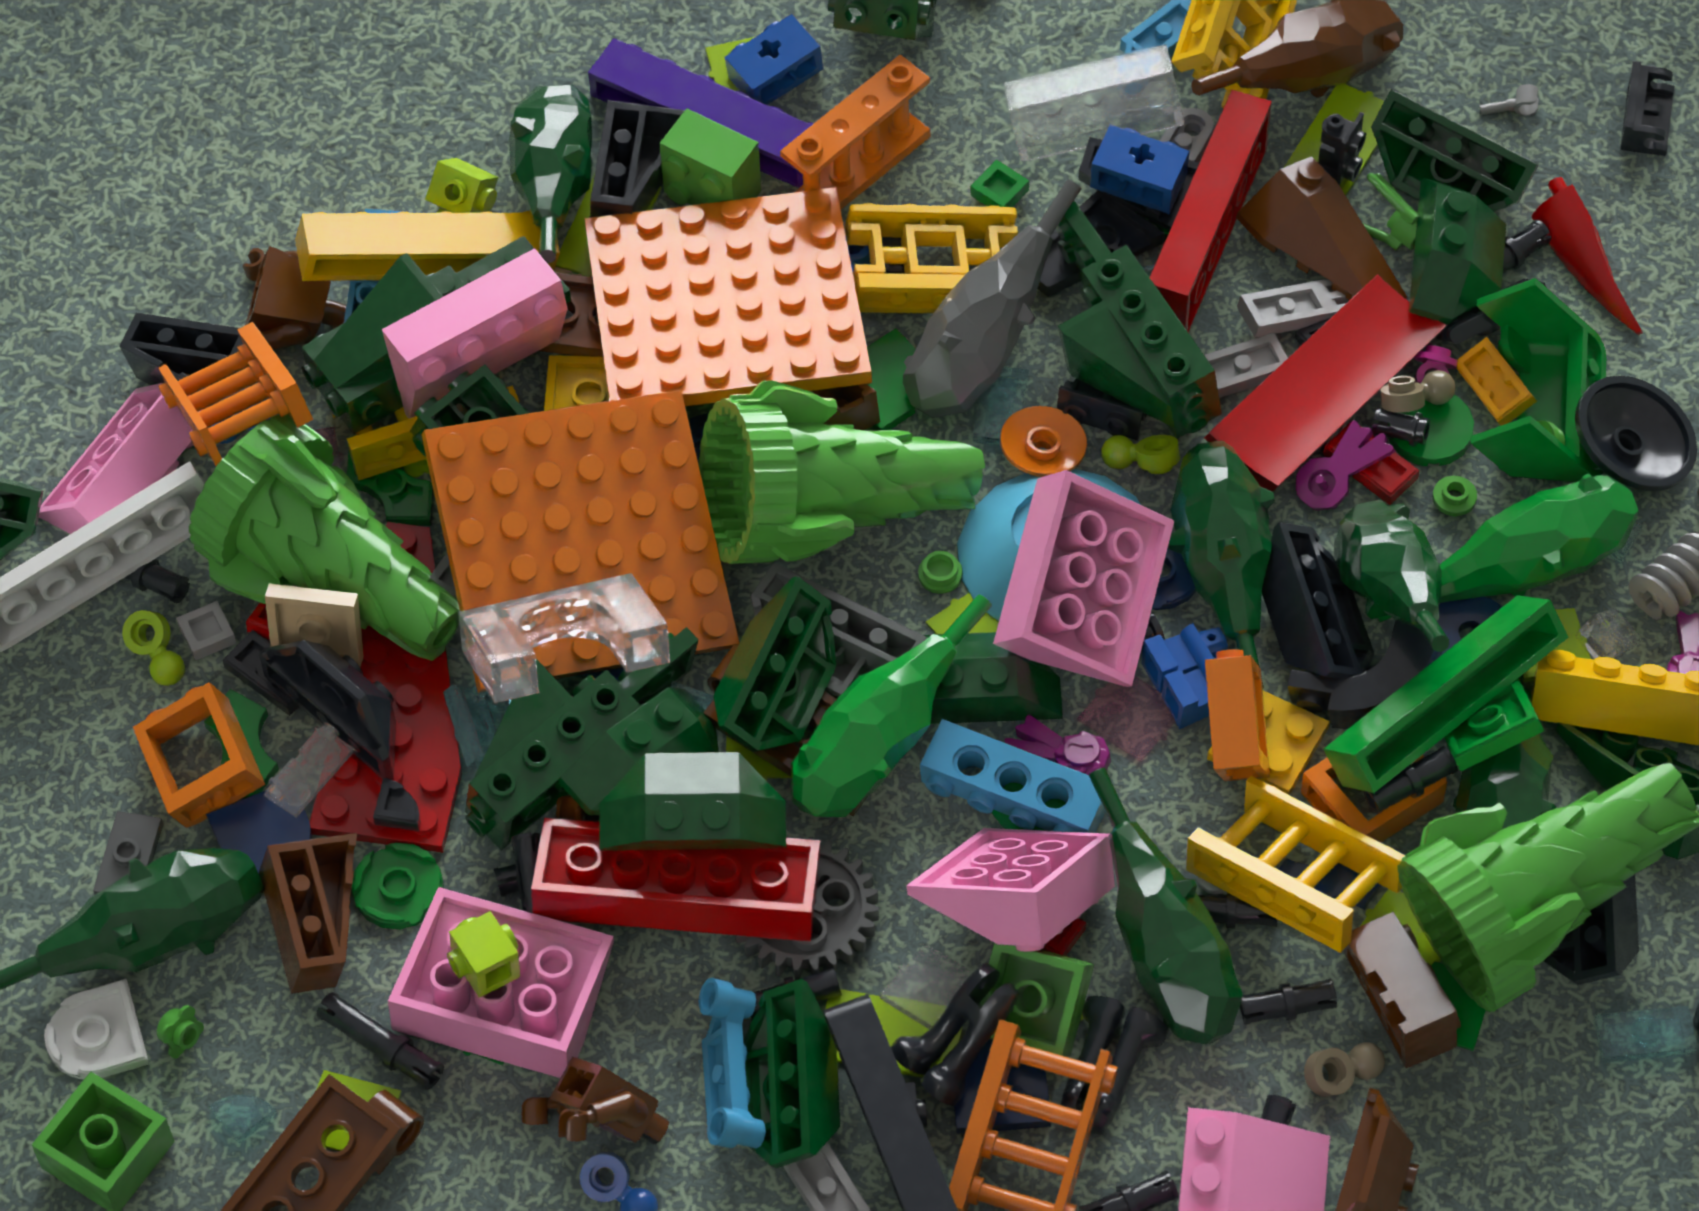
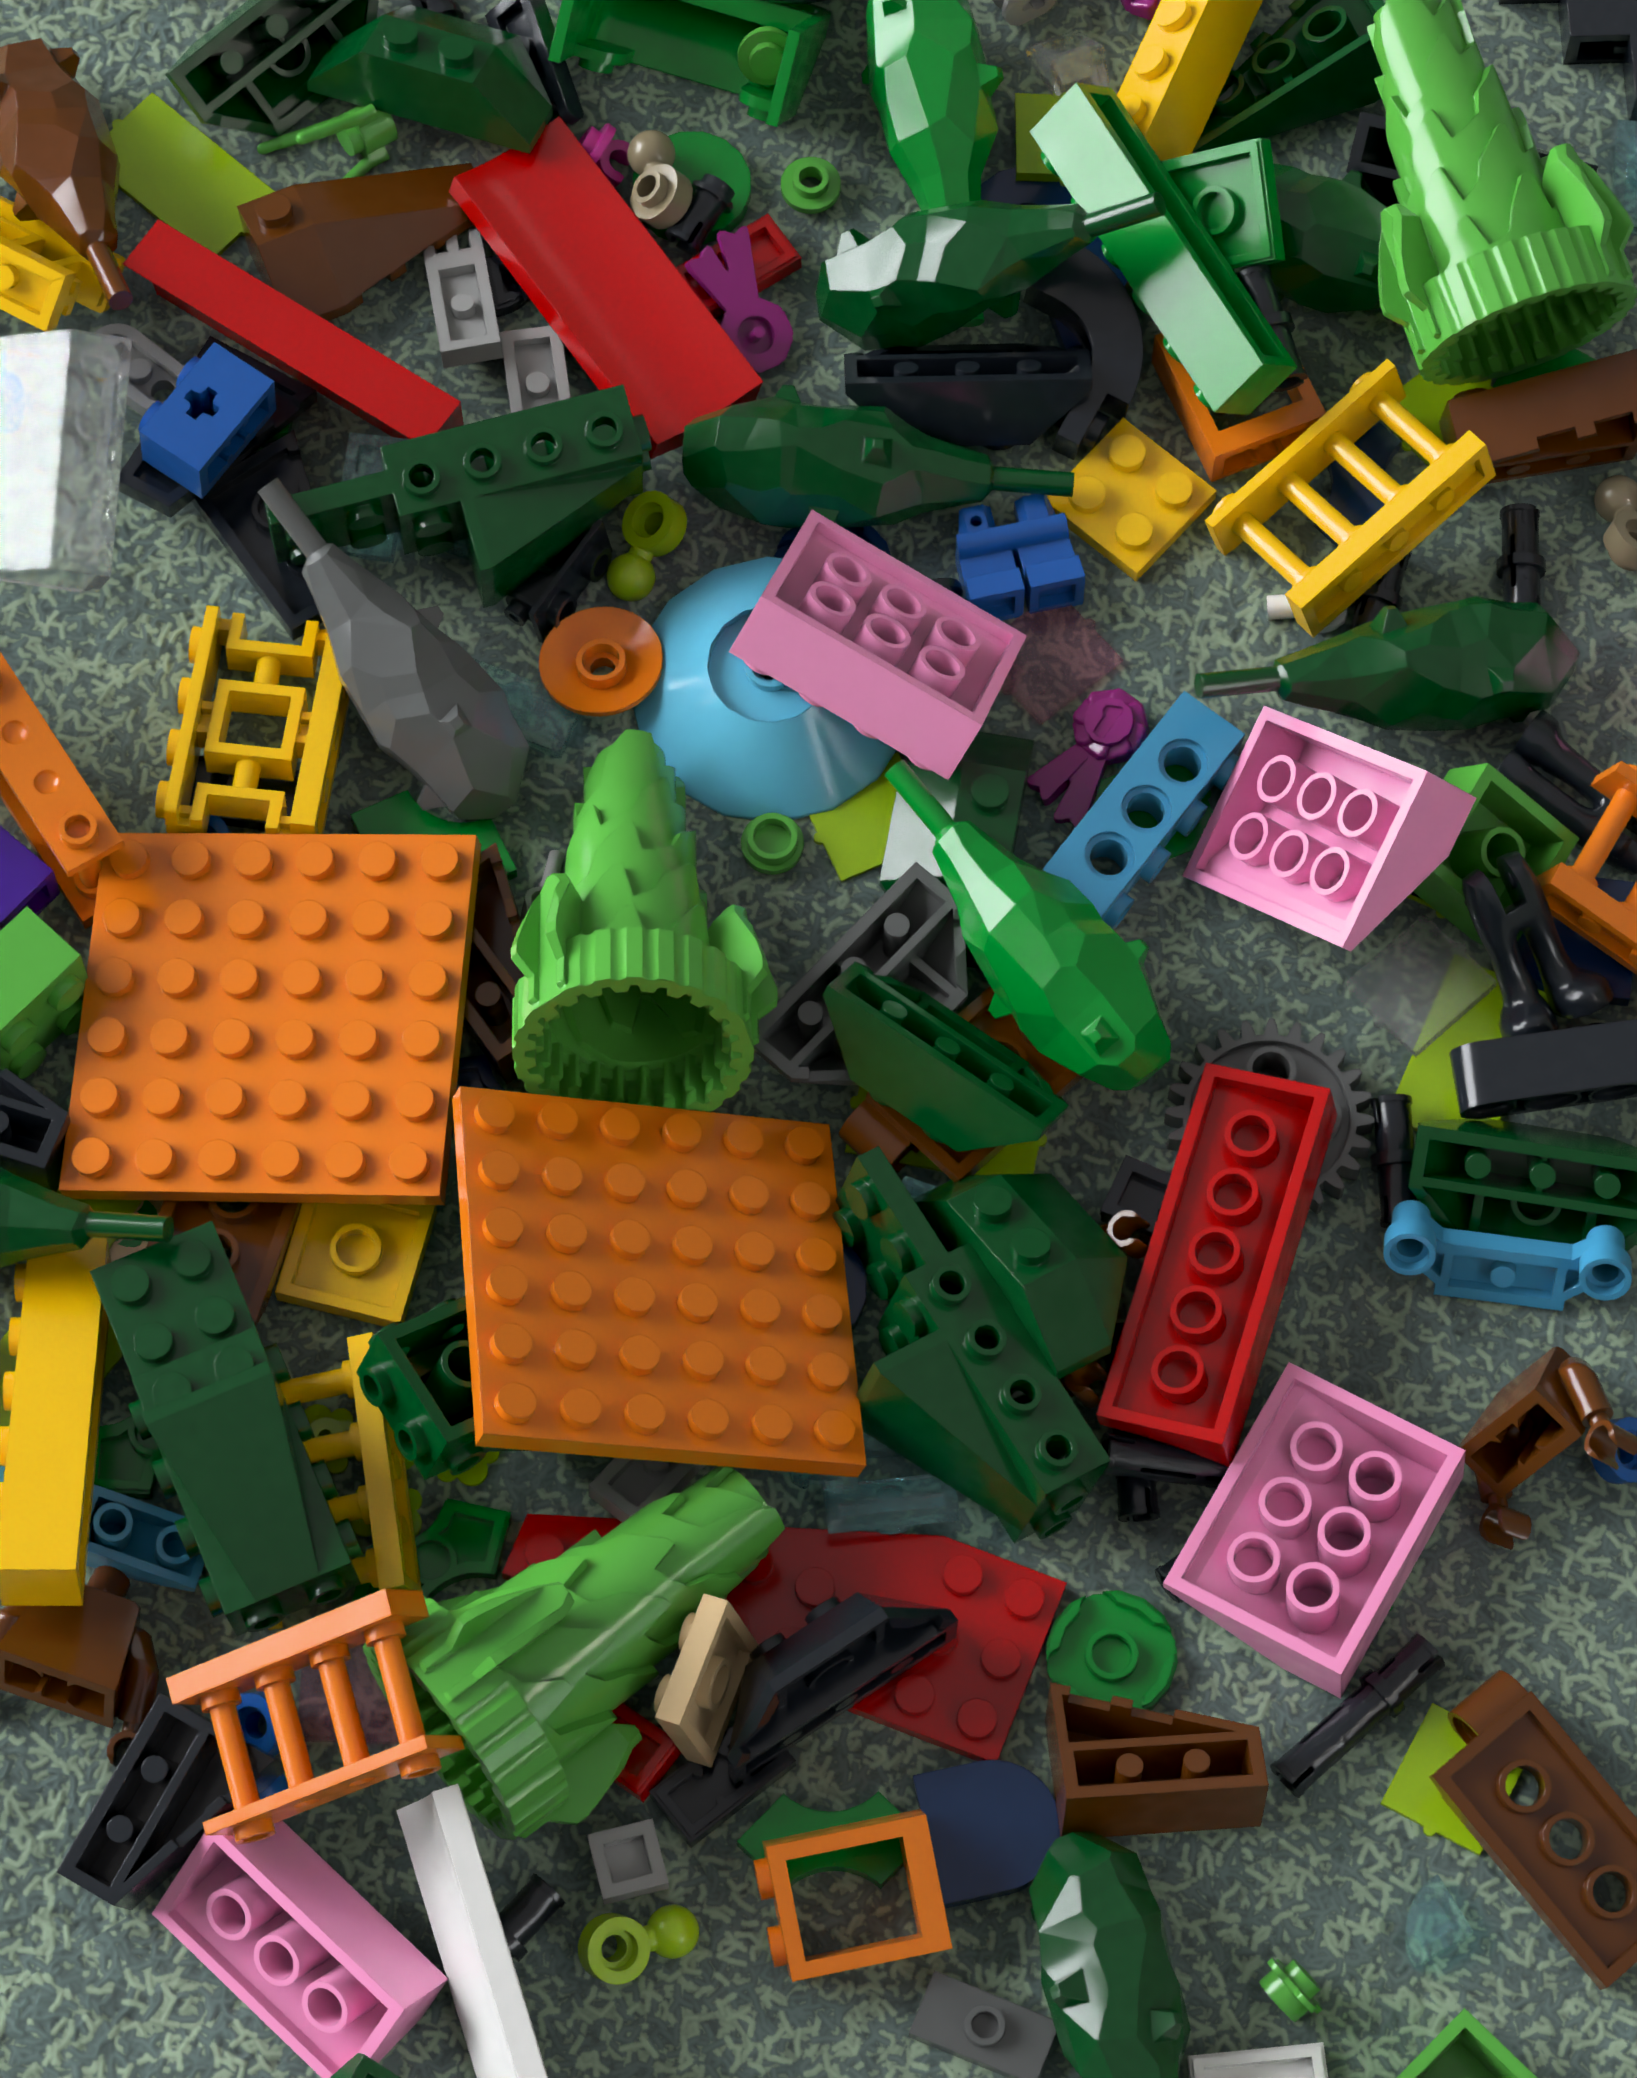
camera: 80 degrees left, 10 degrees up
clear hinge [264,723,355,818] -> none
black tile [373,778,421,831] -> none
bright pink slope [382,249,568,419] -> none
lime brick [447,911,520,998] -> none
clear arch [458,573,670,703] -> none
dark green wedge [599,752,786,851] -> none
green plate [970,159,1029,207] -> none
orange window [1205,649,1270,781] -> none
black hinge [1318,112,1366,189] -> none
light orange plate [1456,337,1537,426] -> none

